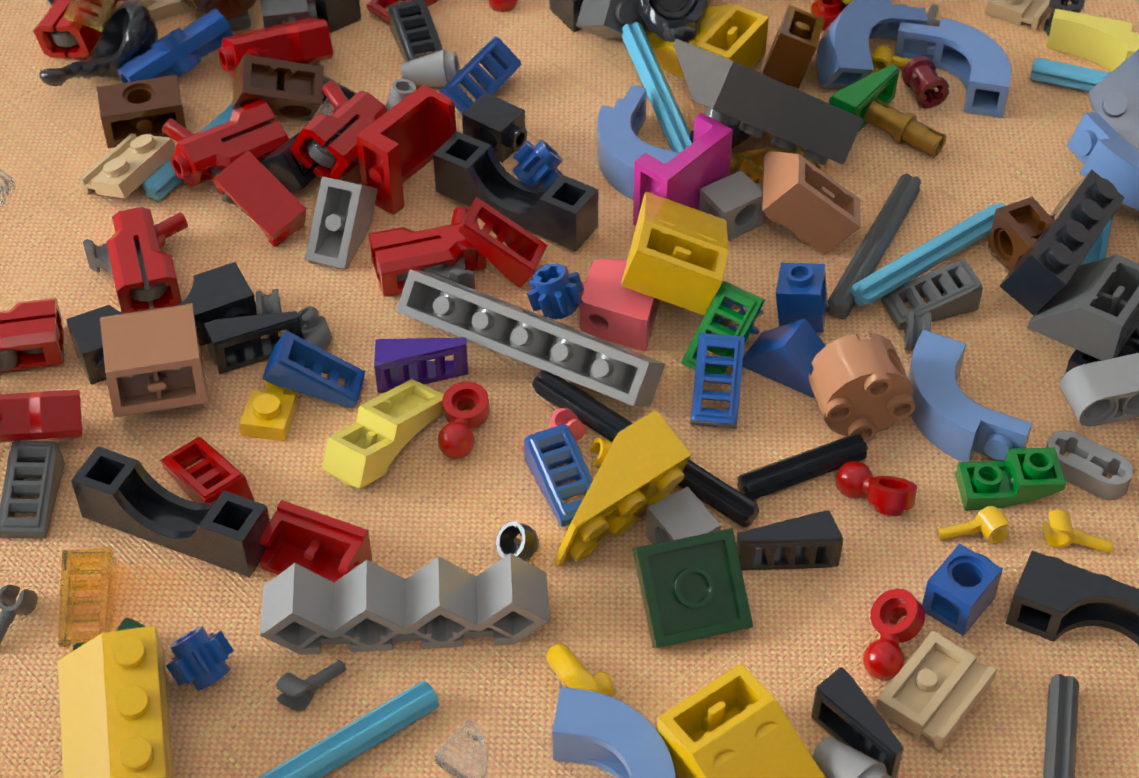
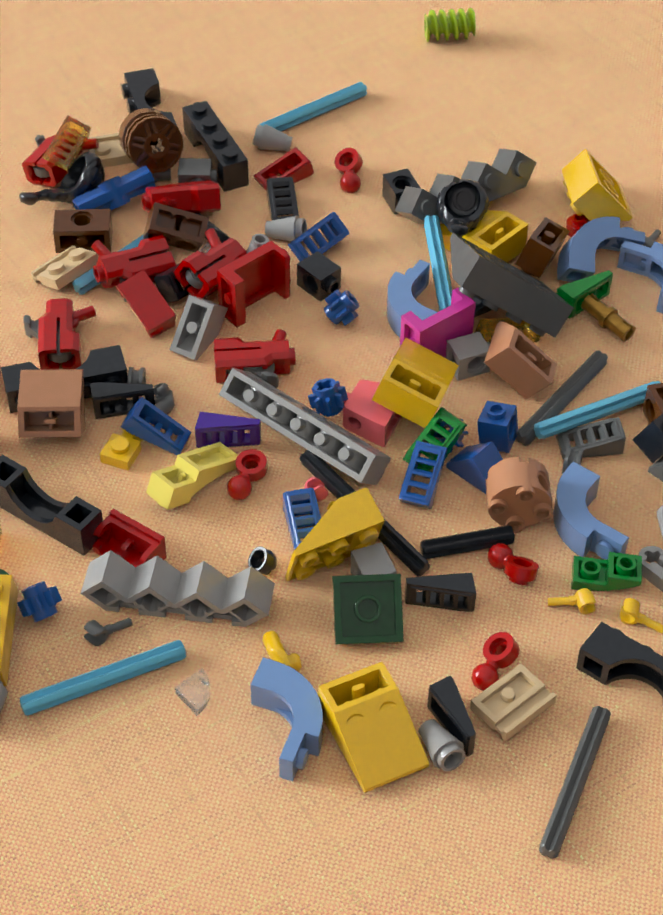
camera: 10 degrees right, 0 degrees up
red slope [160,437,254,503] -> none
black arch [433,131,598,251] -> none
red slope [458,197,548,288] -> none
yellow hand [871,45,912,74] -> none
dark red bush [901,56,950,108] -> none
blue brick [922,543,1003,636] -> none

